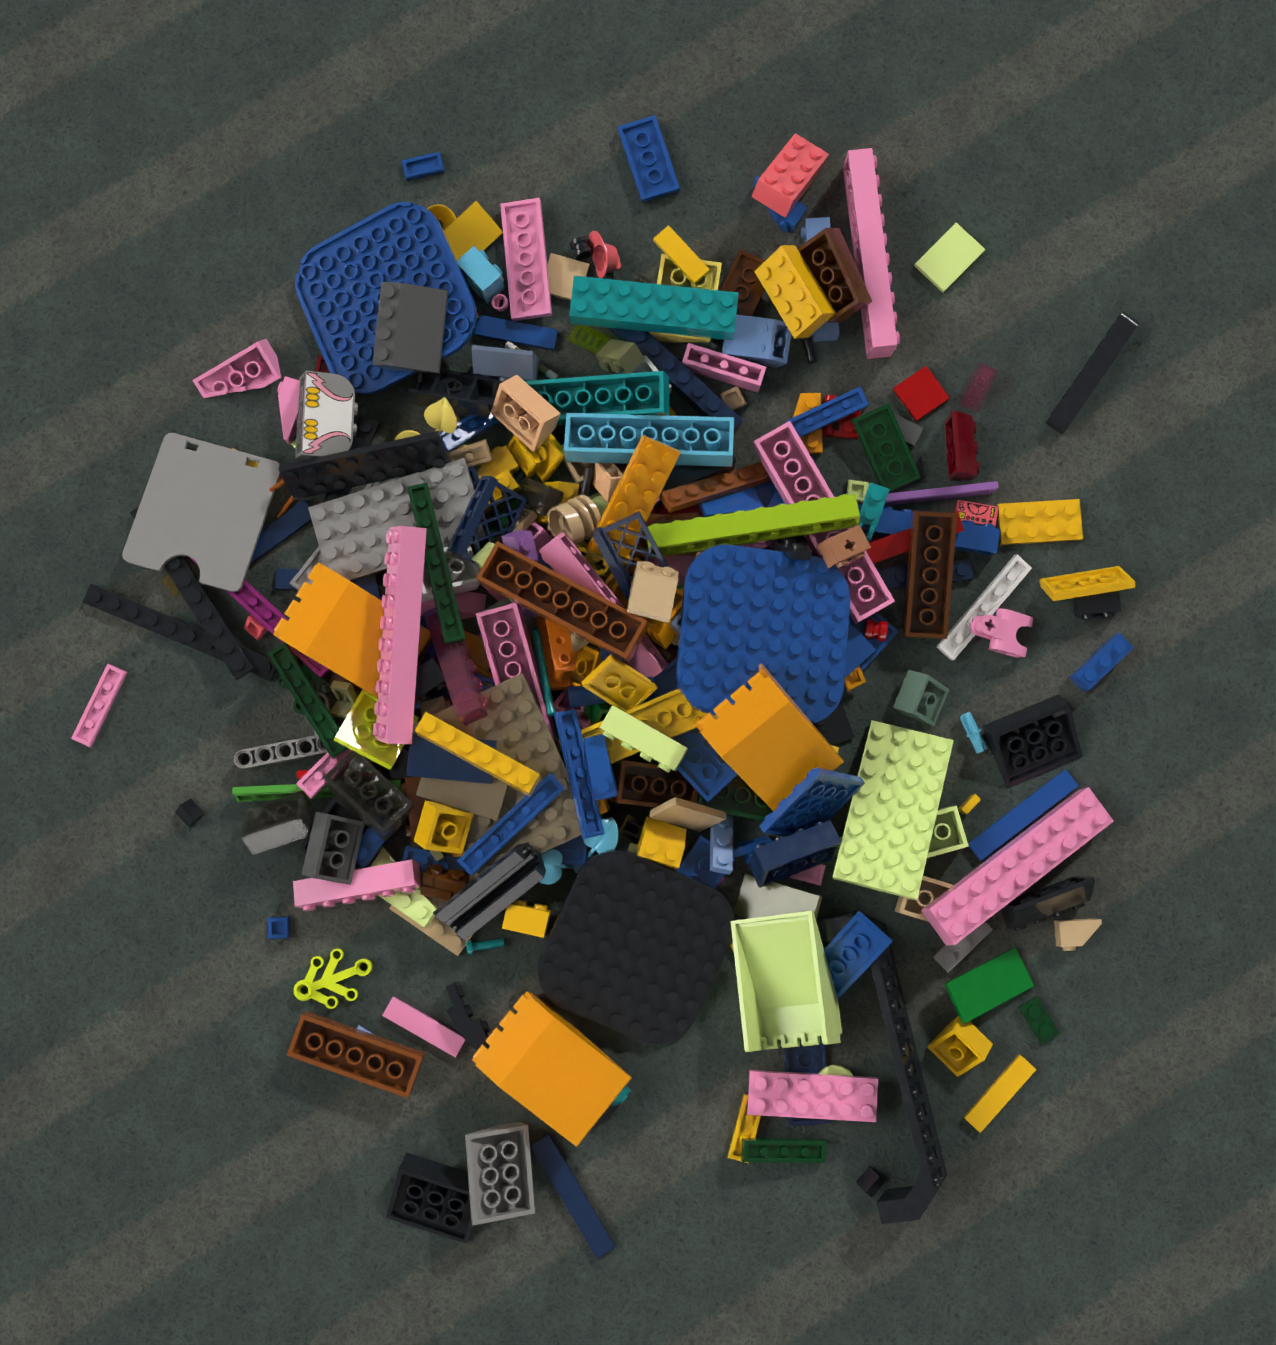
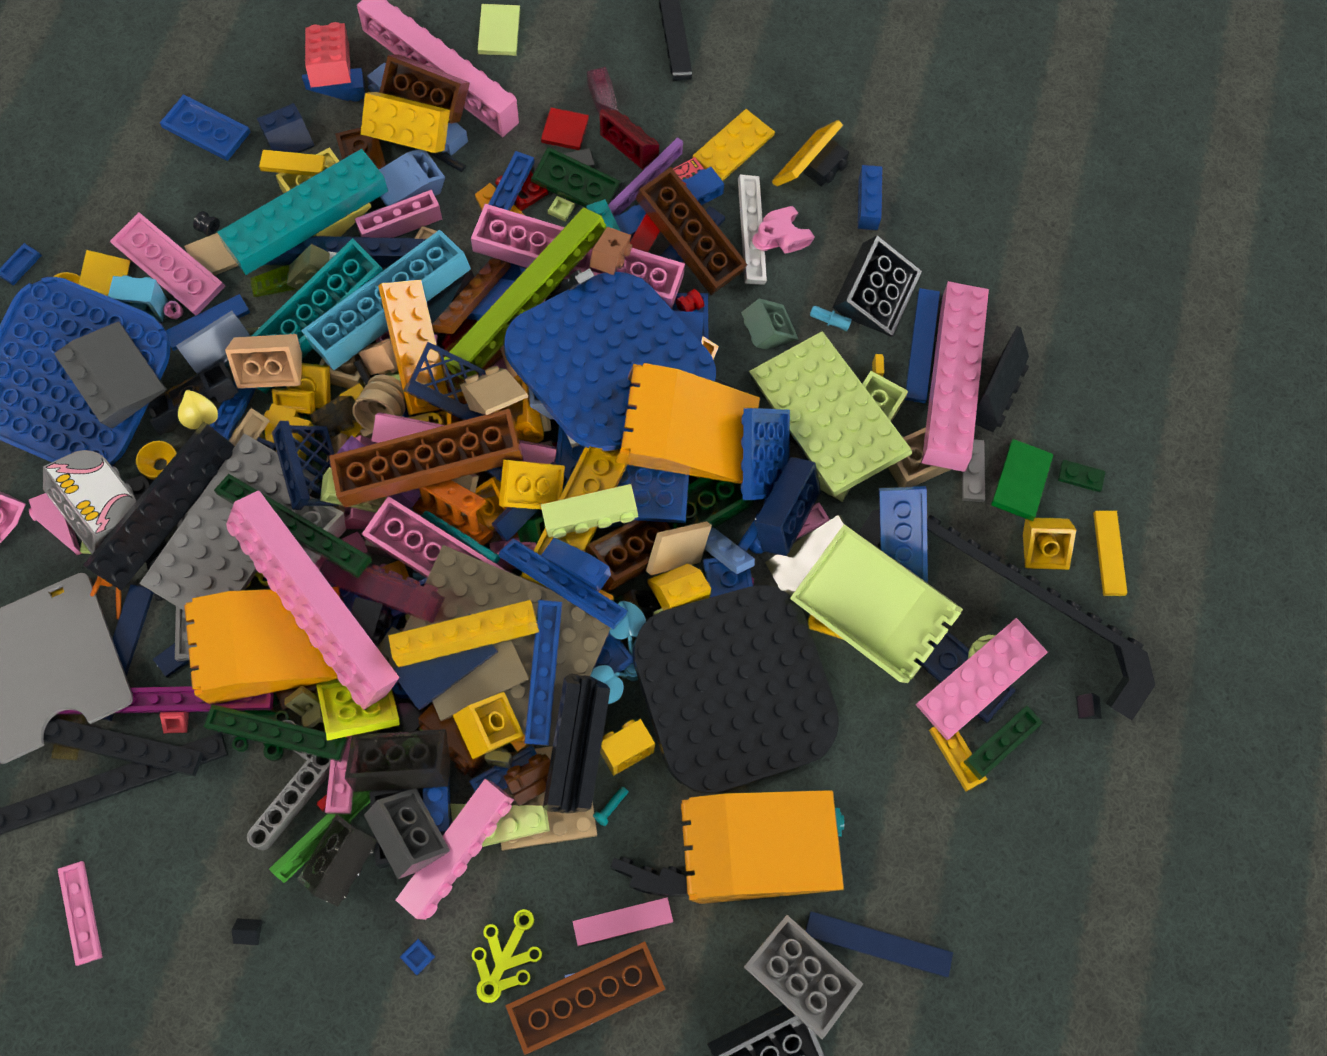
camera: 45 degrees left, 15 degrees down
coral piece [588,231,621,278] -> none
tan slope [1054,918,1102,951] -> none
none -> yellow piece [136,441,177,480]
none -> dark blue slope [257,103,314,153]
none -> yellowish green tile [548,196,575,222]

